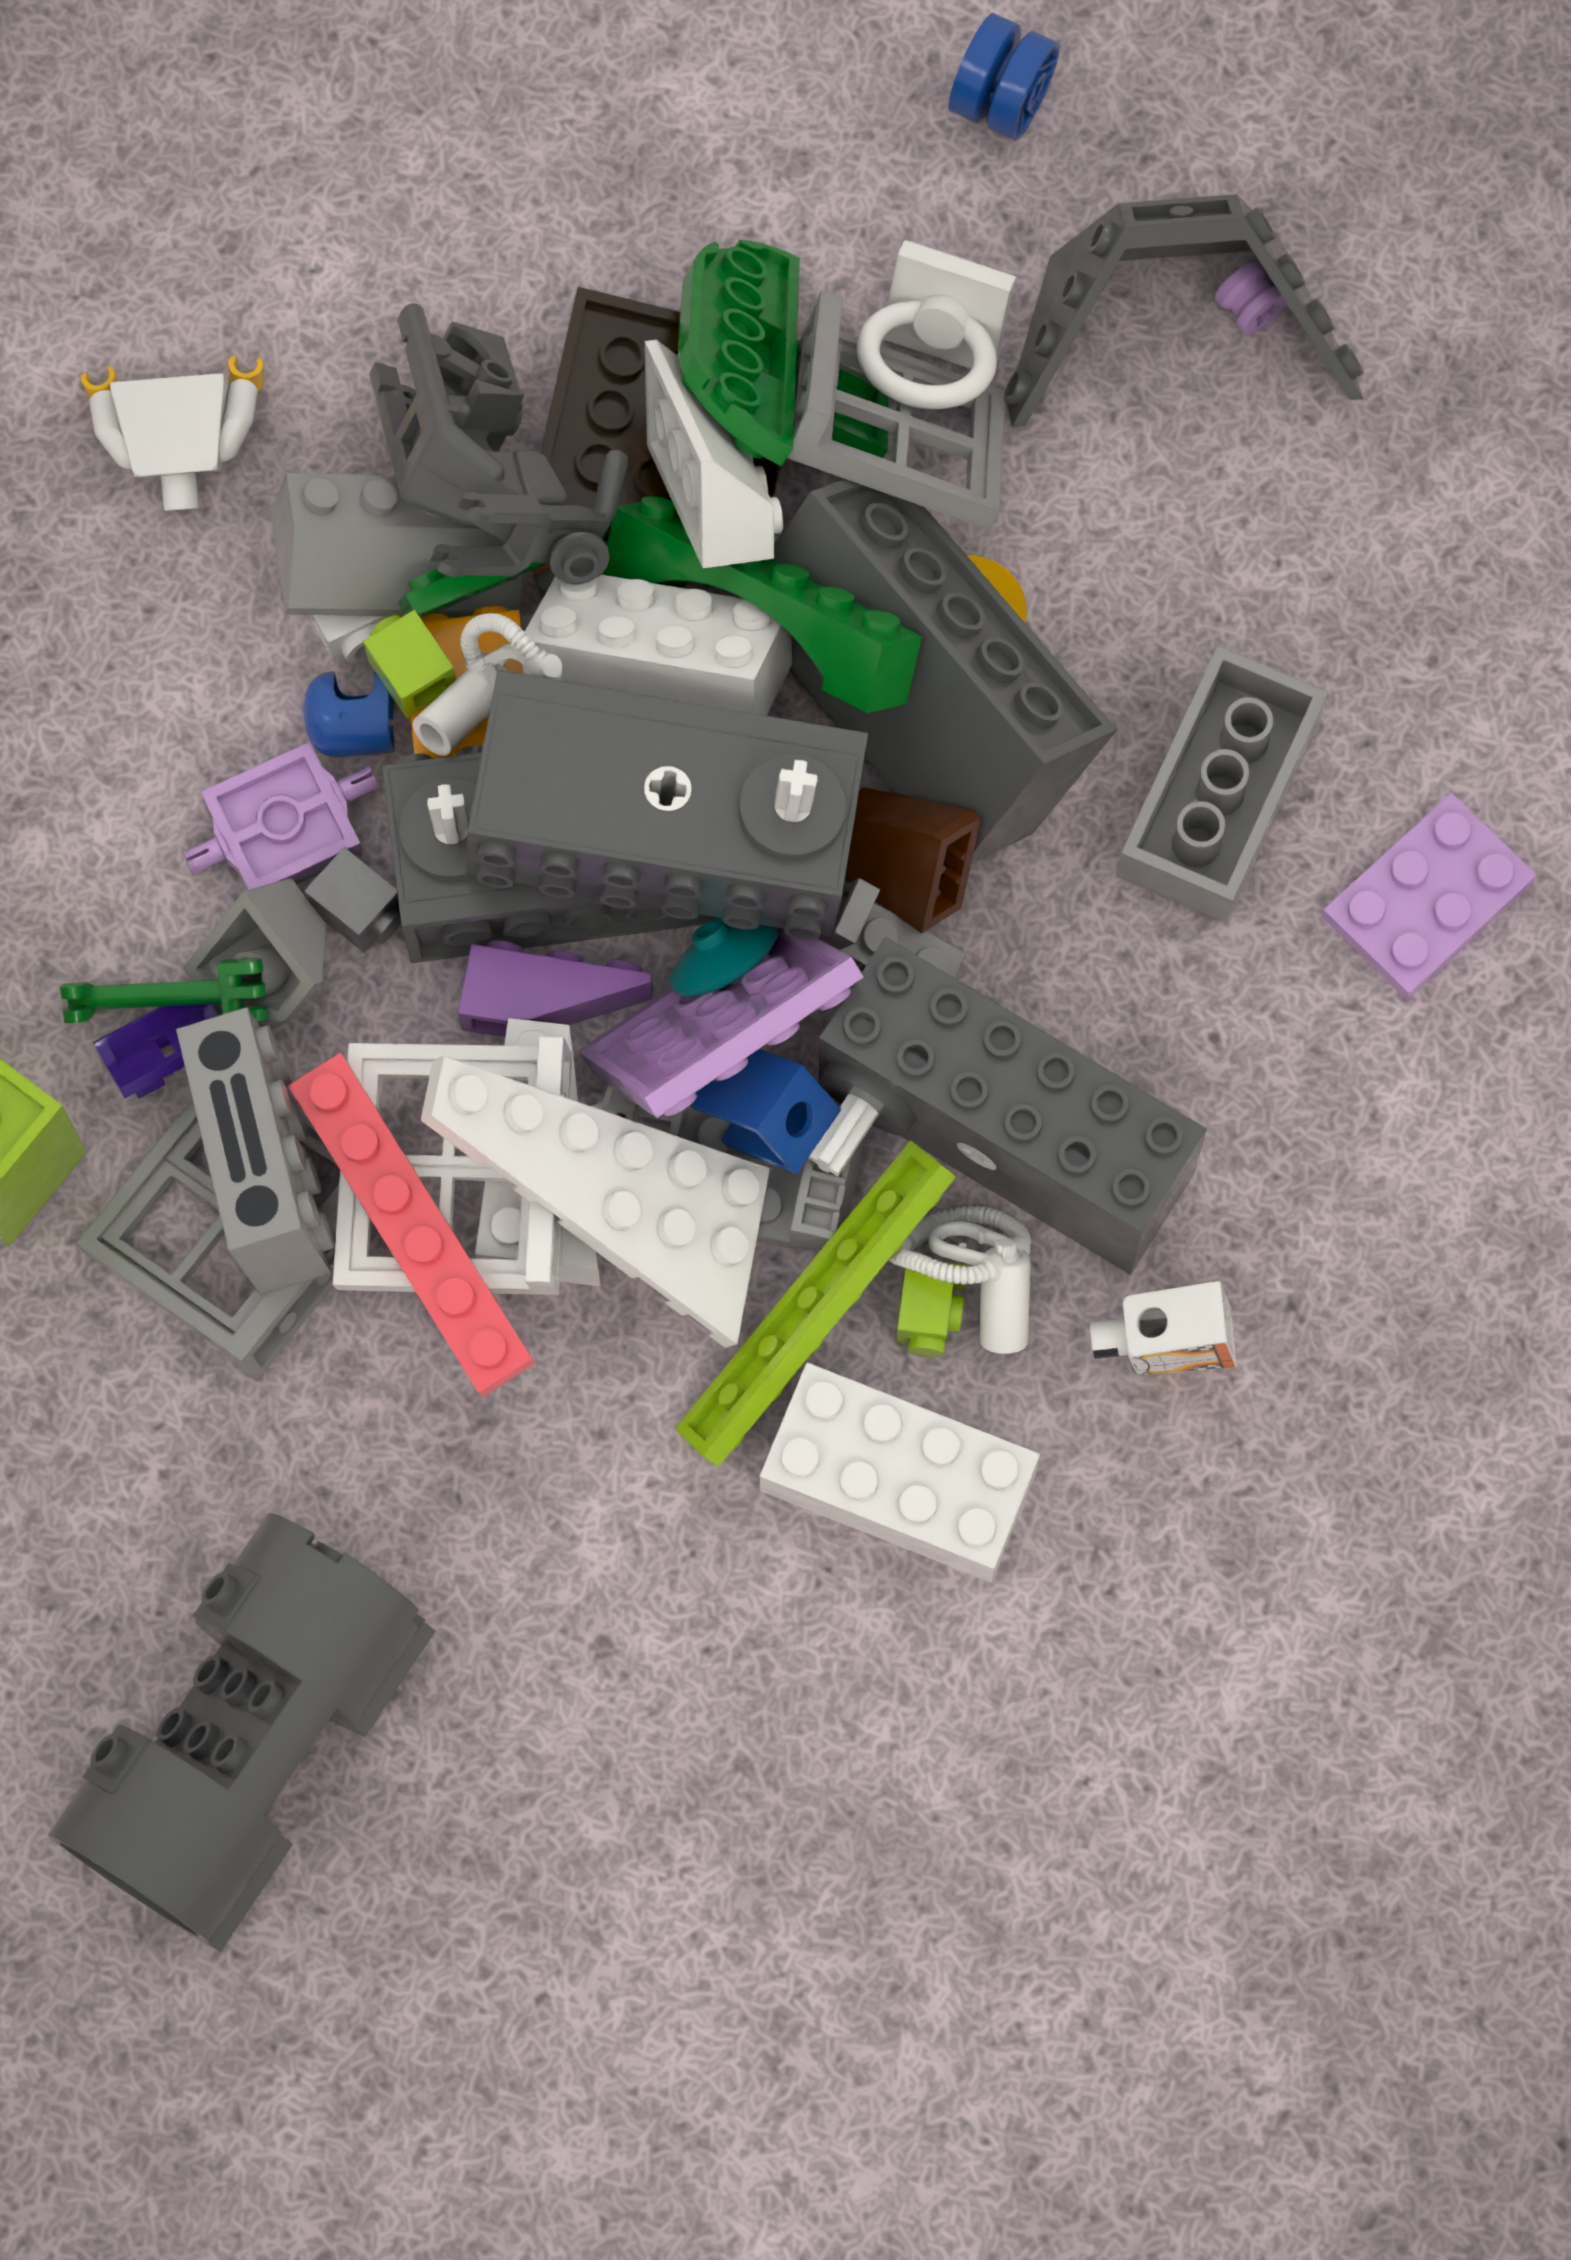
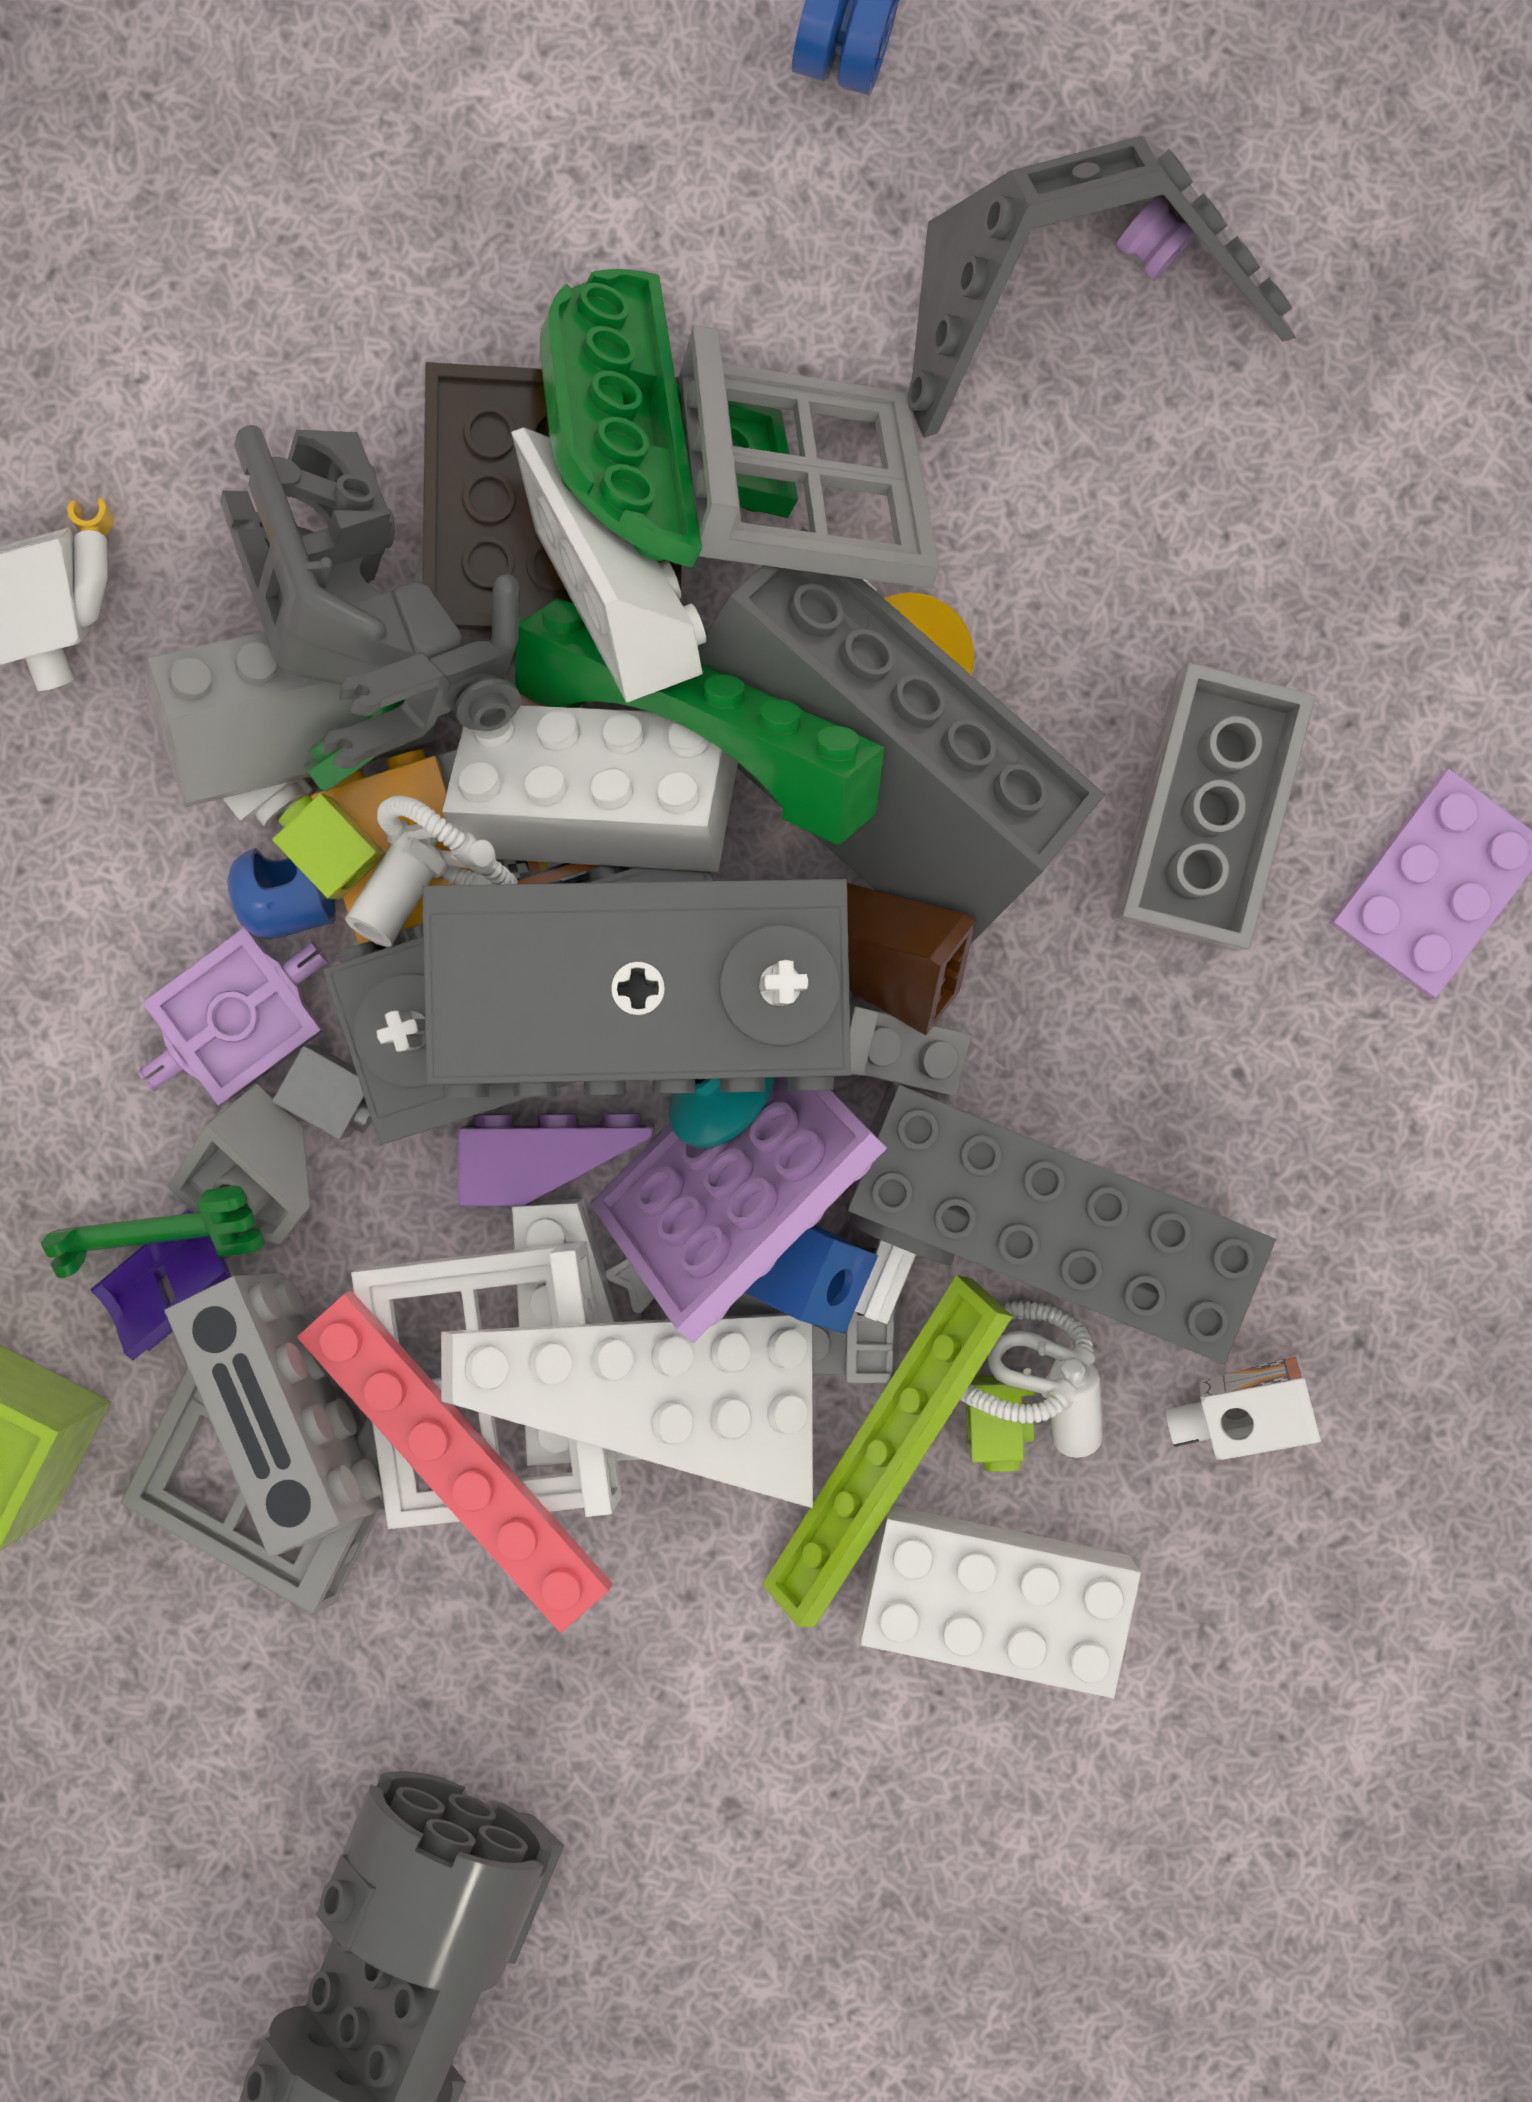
camera: 10 degrees left, 15 degrees up
white tile [856,240,1017,409] -> none

